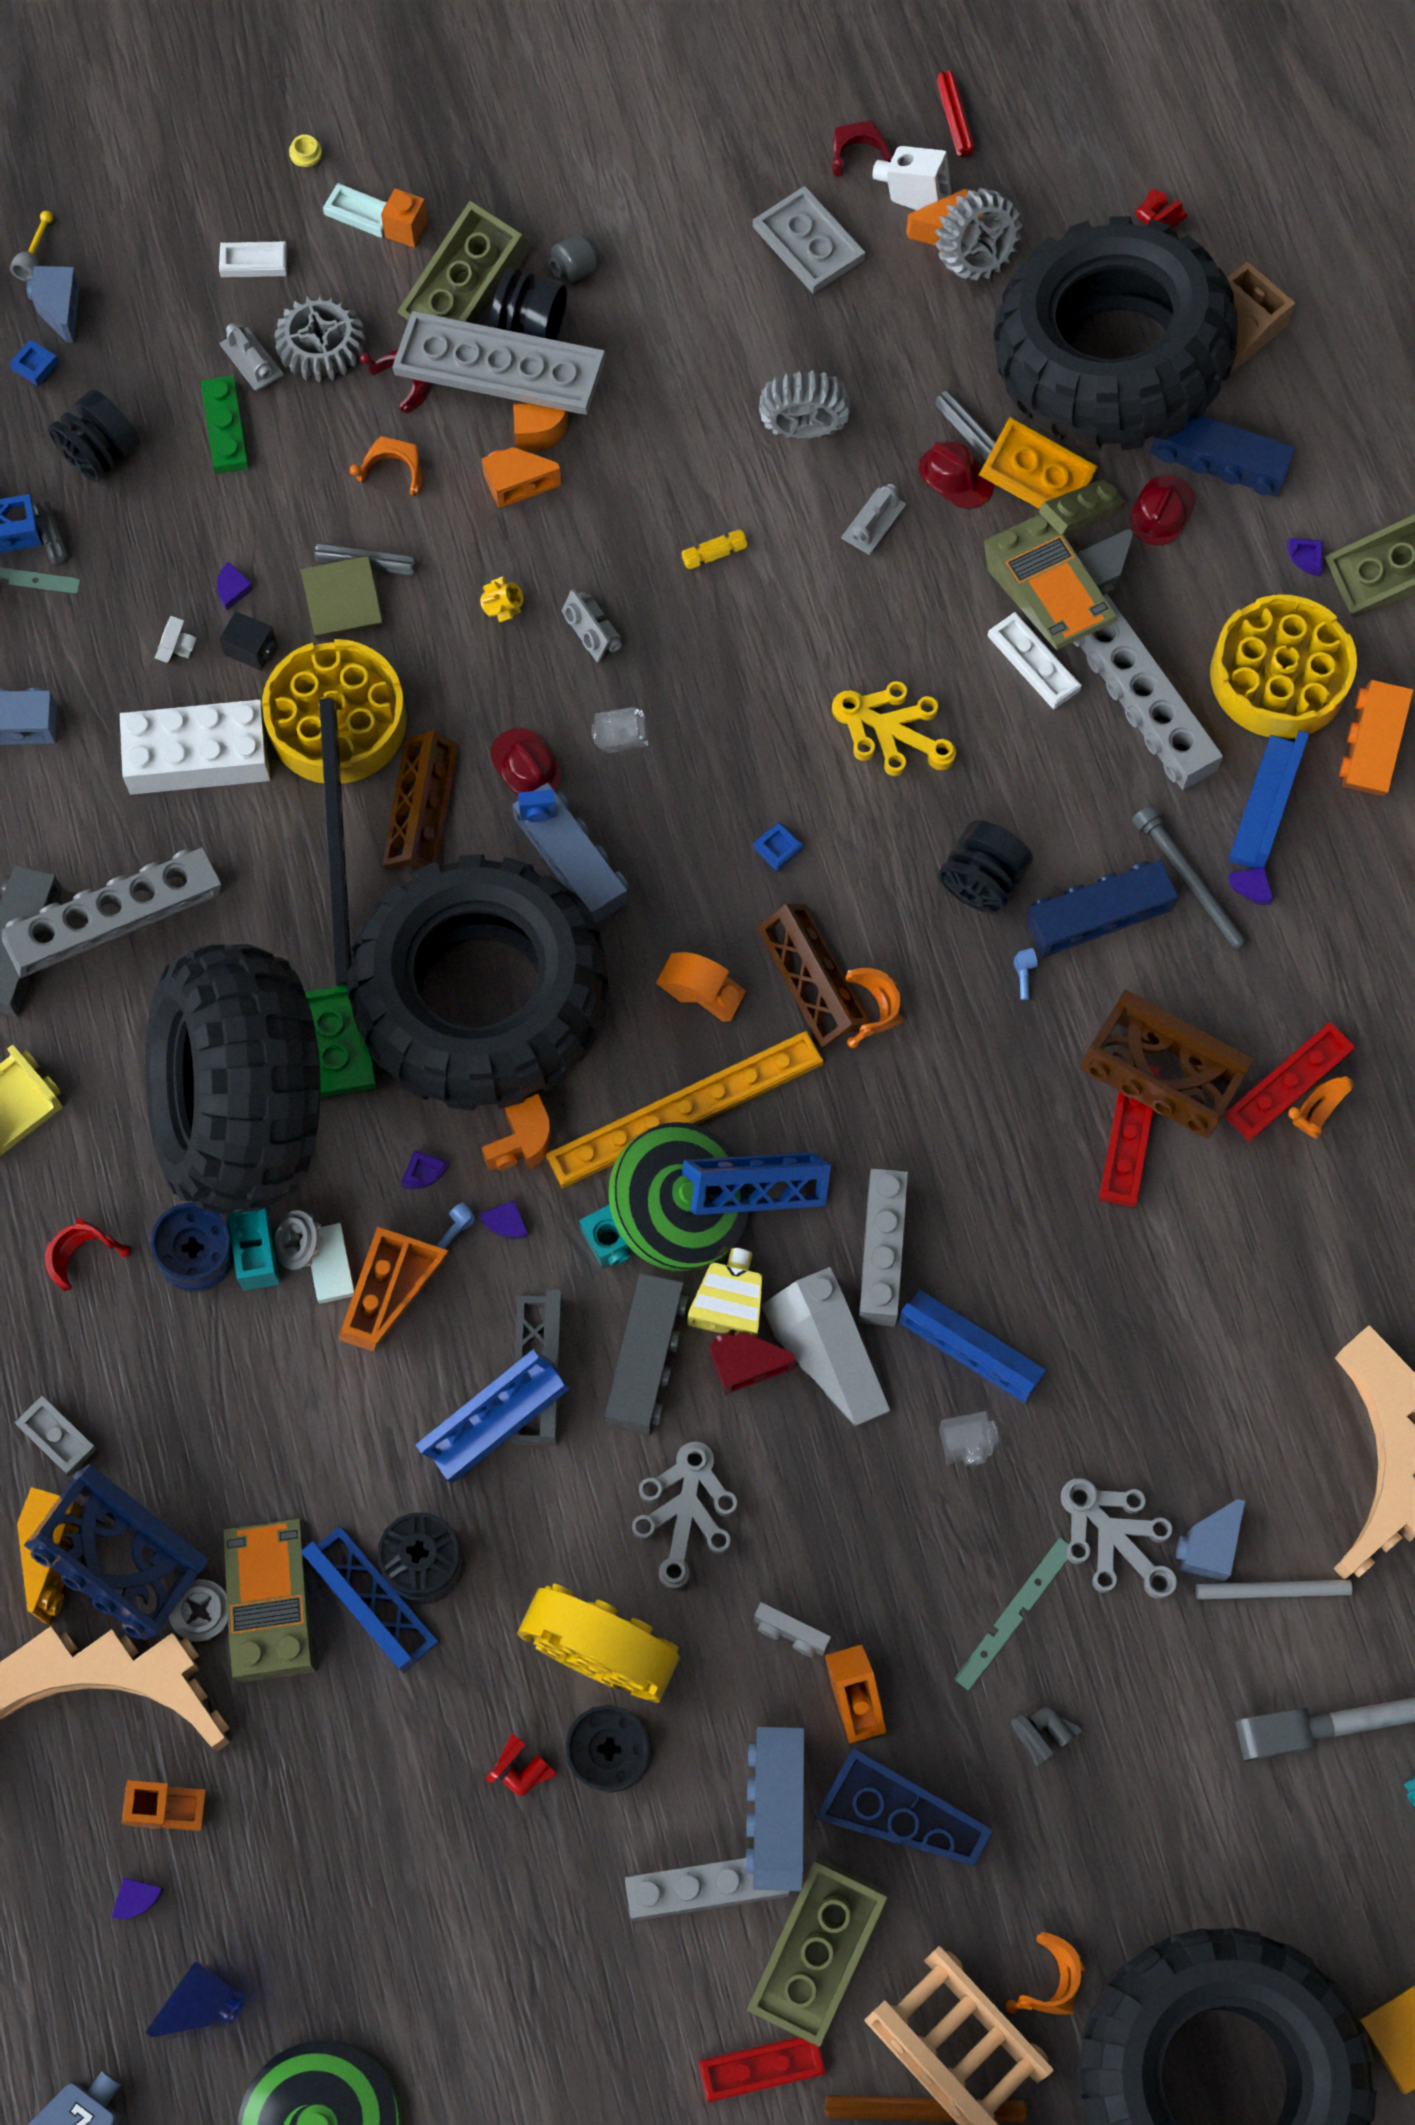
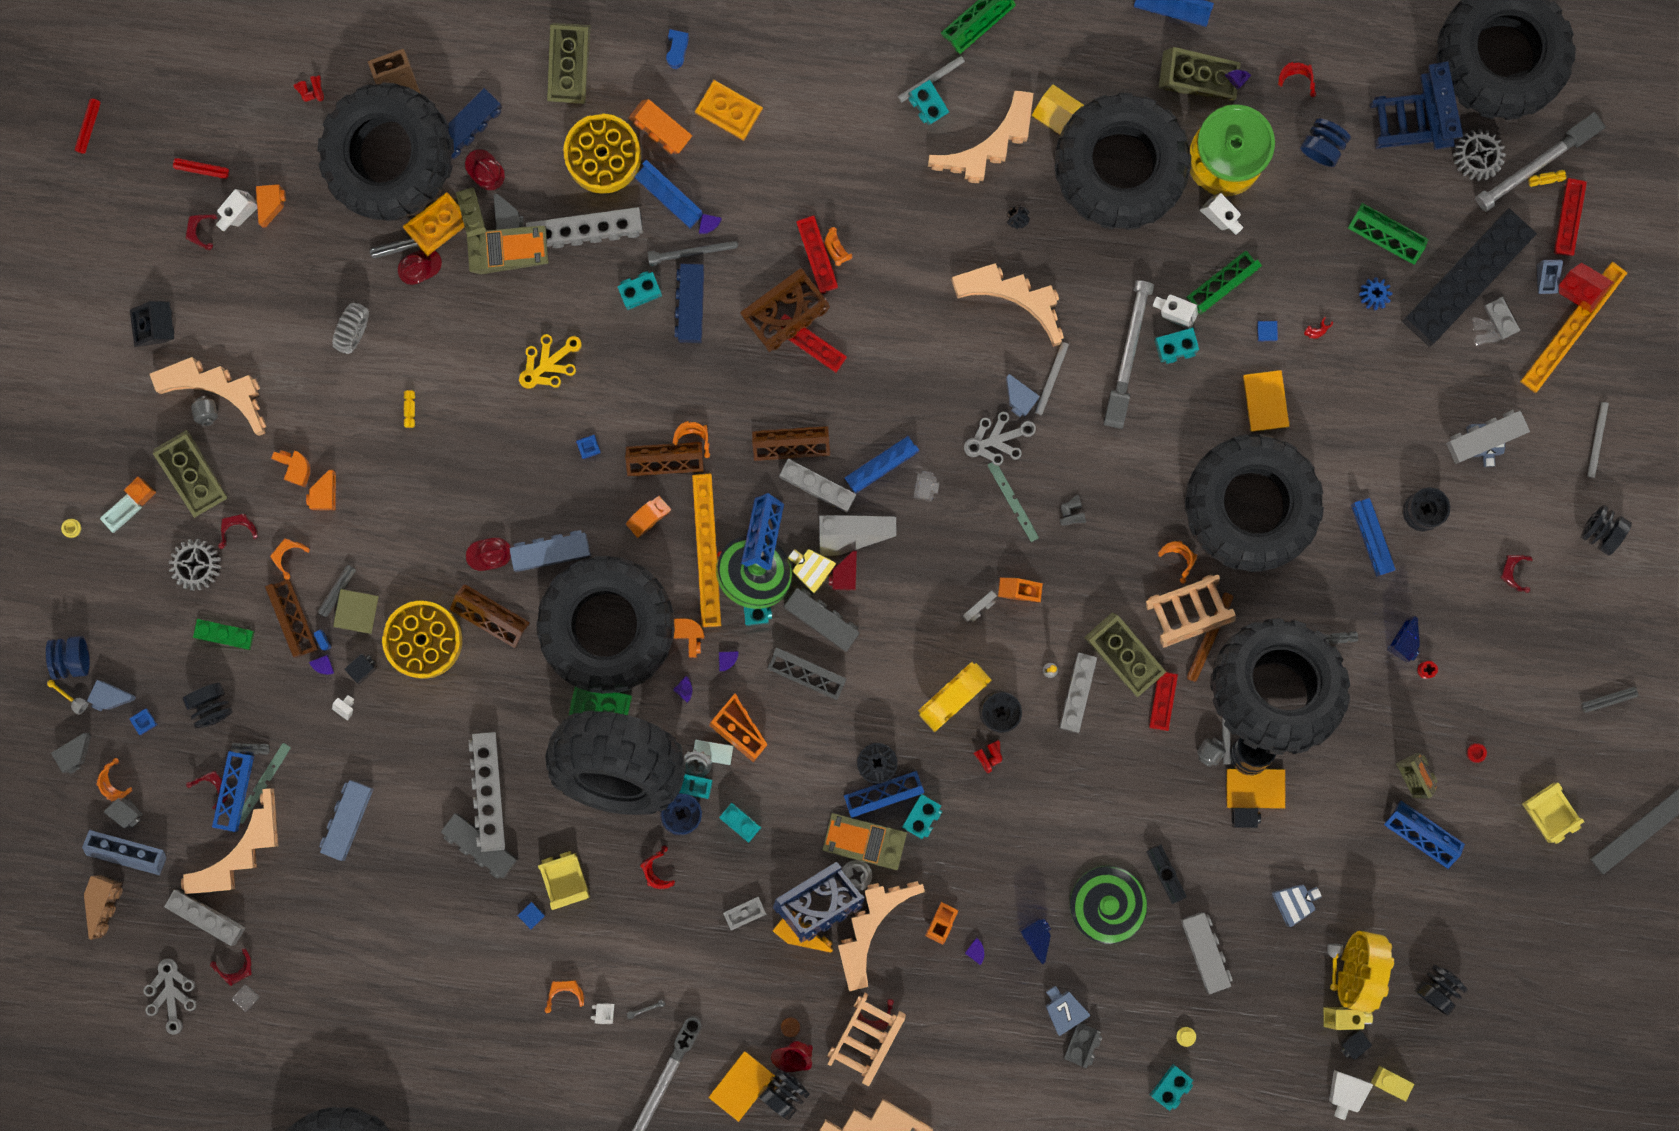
camera: 65 degrees left, 15 degrees up
white brick [120,700,270,795] -> none
white tile [219,241,287,277] -> none
light grey hinge [219,322,284,392] -> none
black tile [319,698,352,986] -> none
light grey plate [392,311,606,415] -> none
blue fence [416,1349,570,1483] -> none
medium blue hand [436,1202,475,1249] -> none
yellow gear [481,576,523,622] -> none
black wheel [490,267,568,340] -> none
blue plate [518,789,556,823] -> none
light grey hinge [561,589,622,663] -> none
clear brick [591,707,648,753] -> none
light grey plant [632,1442,737,1590] -> none
sand blue brick [745,1727,804,1891] -> none
light grey plate [753,186,866,294] -> none
dark blue wedge [814,1748,993,1866] -> none
light grey hinge [841,484,907,555] -> none
light grey gear [935,188,1023,281] -> none
black wheel [938,820,1033,914] -> none
white tile [988,612,1082,710] -> none
medium blue hand [1014,948,1038,1001] -> none
dark purple tile [1287,538,1323,577] -> none
none -> dark blue wheel [46,636,90,680]
none -> black slope [130,301,175,347]
none -> light nougat arch [150,357,267,436]
none -> reddish brown fence [265,579,318,658]
none -> blue tile [314,630,332,651]
none -> teal brick [617,271,662,310]
none -> teal brick [719,803,762,843]
none -> reddish brown fence [752,426,830,461]
none -> teal brick [902,794,942,839]
none -> light grey hinge [1042,663,1058,678]

